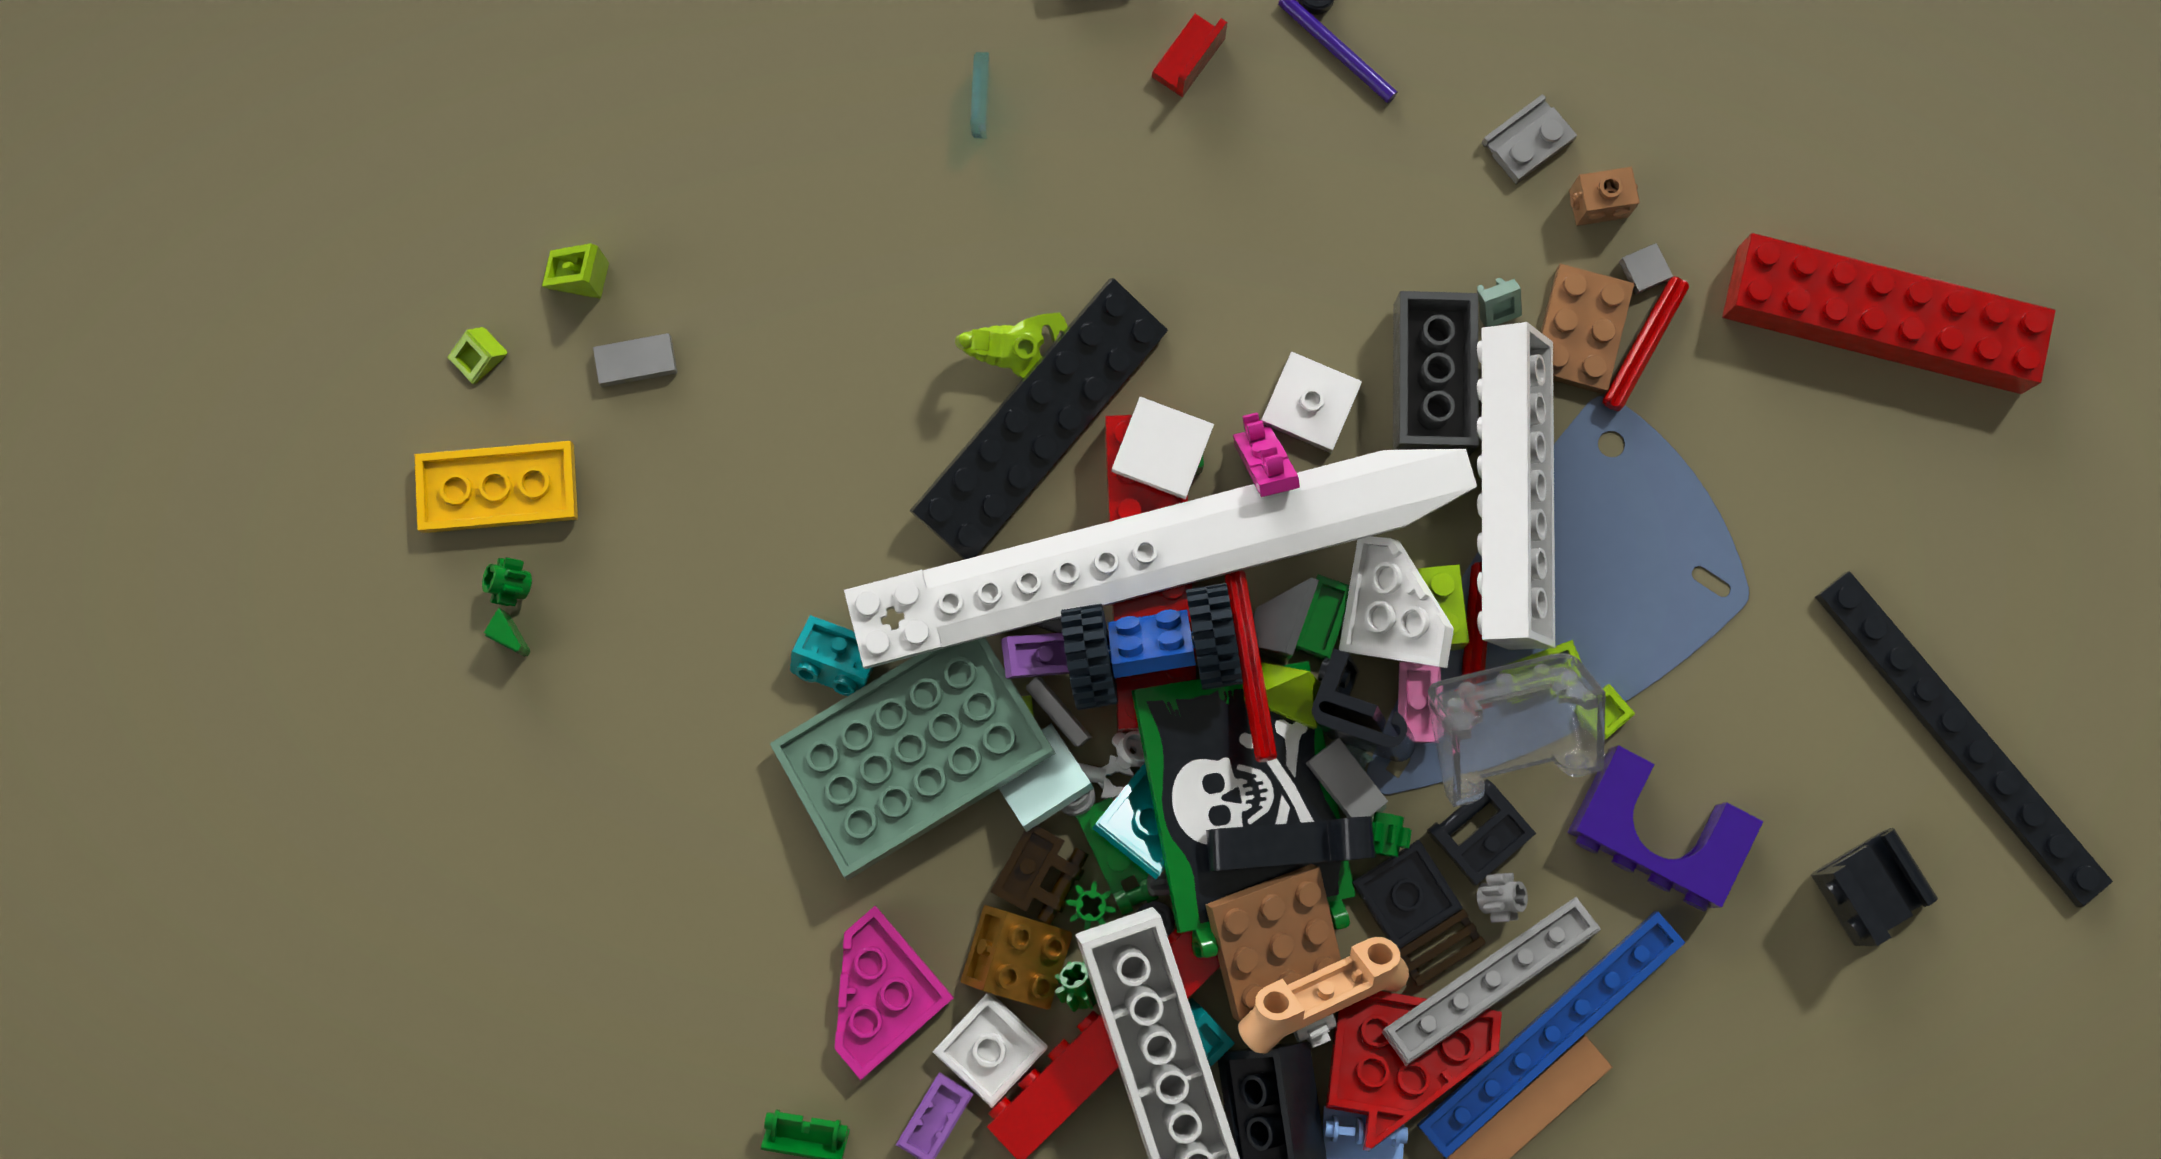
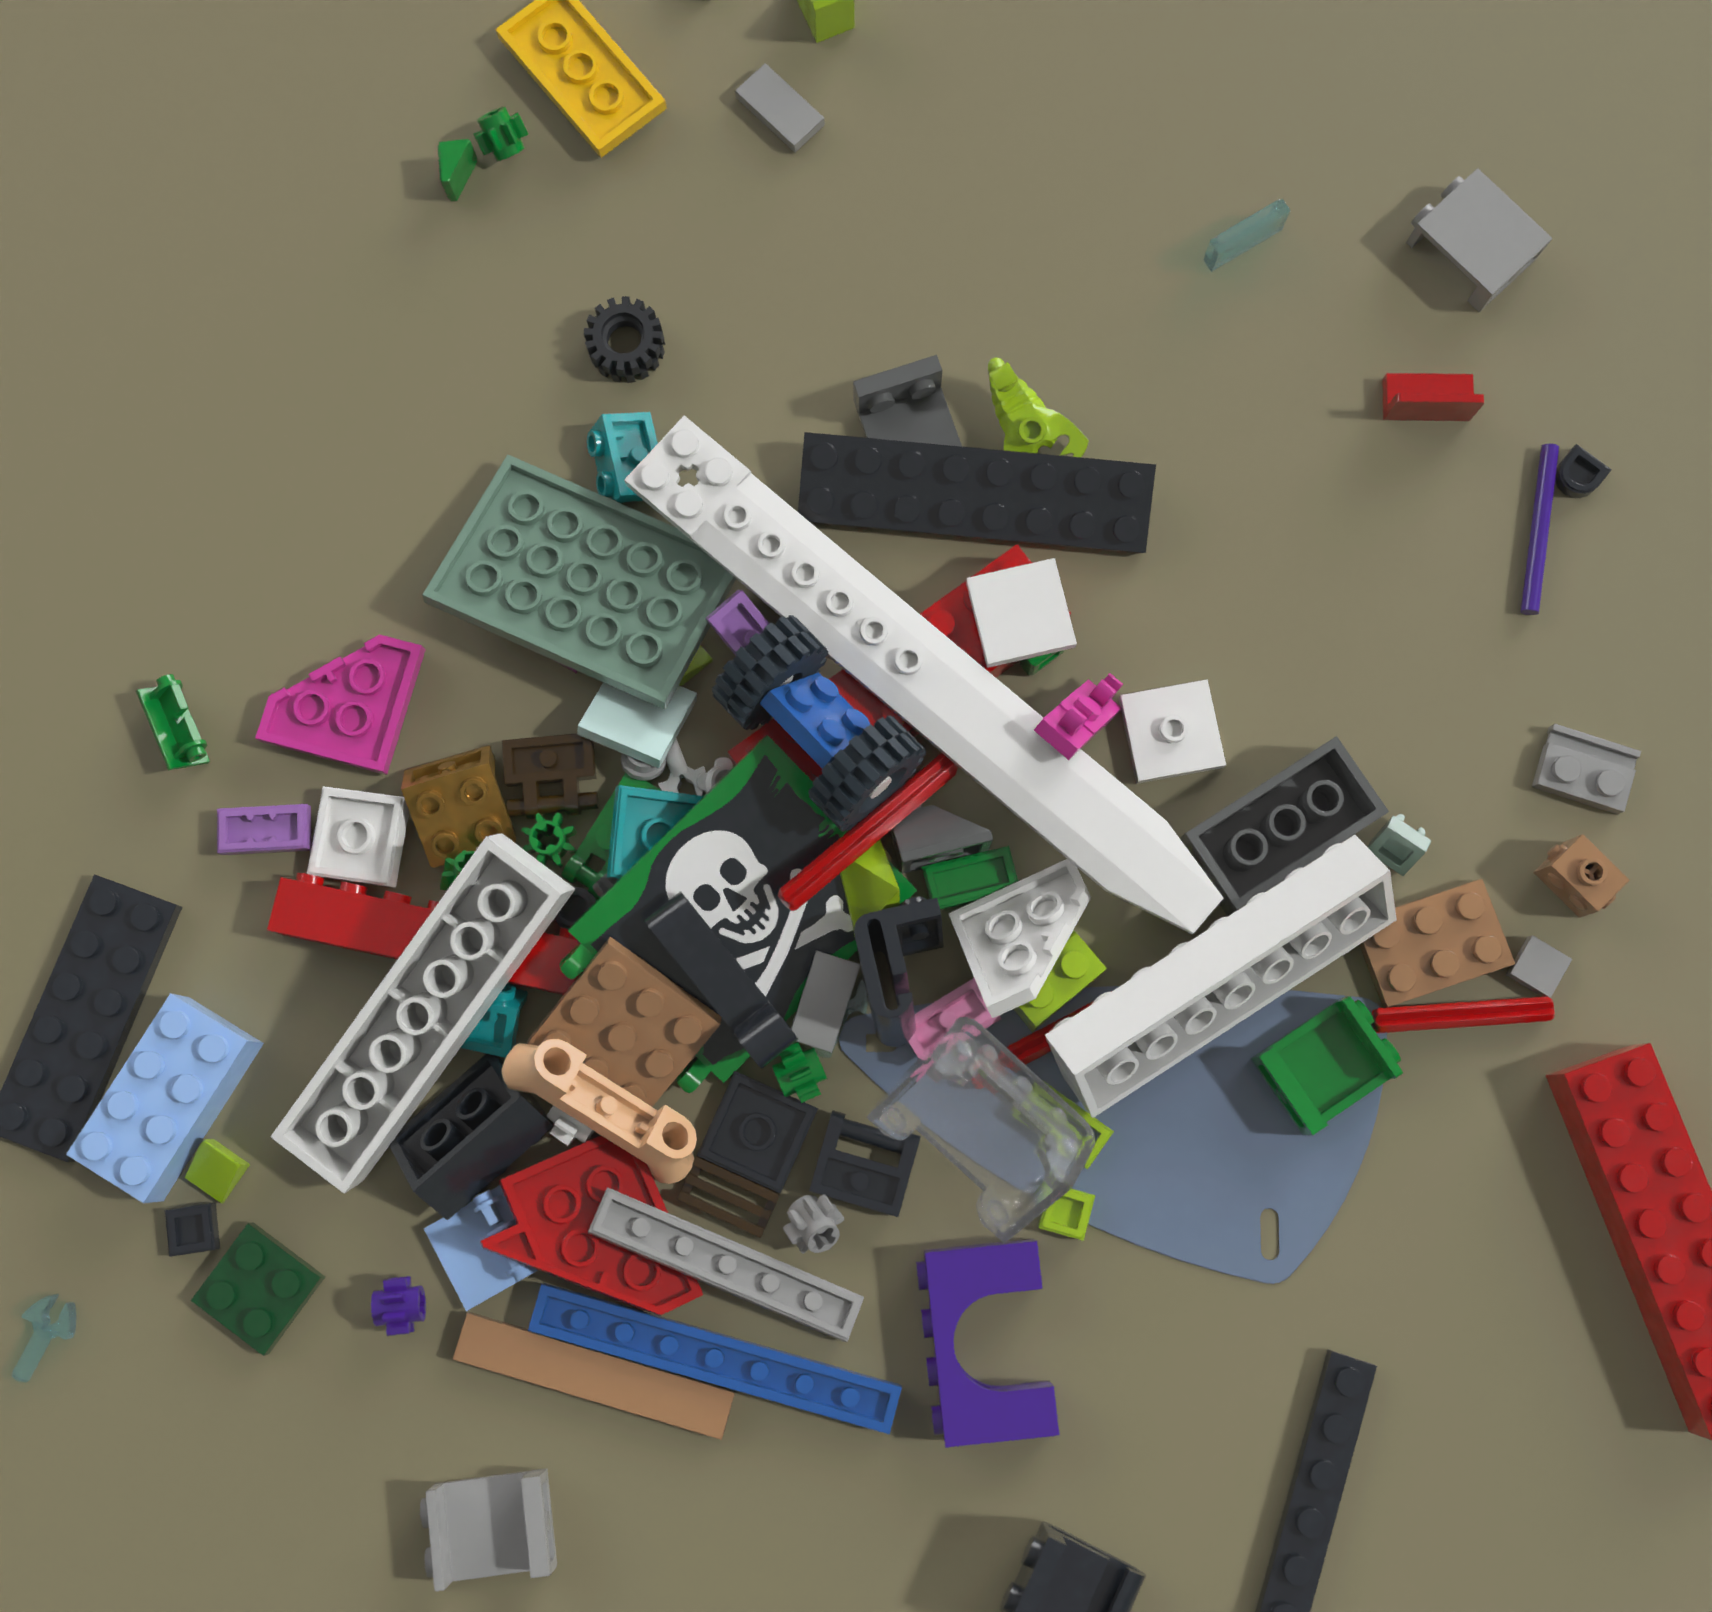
camera: 60 degrees right, 0 degrees up
light grey tile [1026,677,1092,747] -> none
none -> black tyre [584,296,665,383]
none -> dark grey bracket [853,355,962,446]
none -> green panel [1250,996,1403,1136]

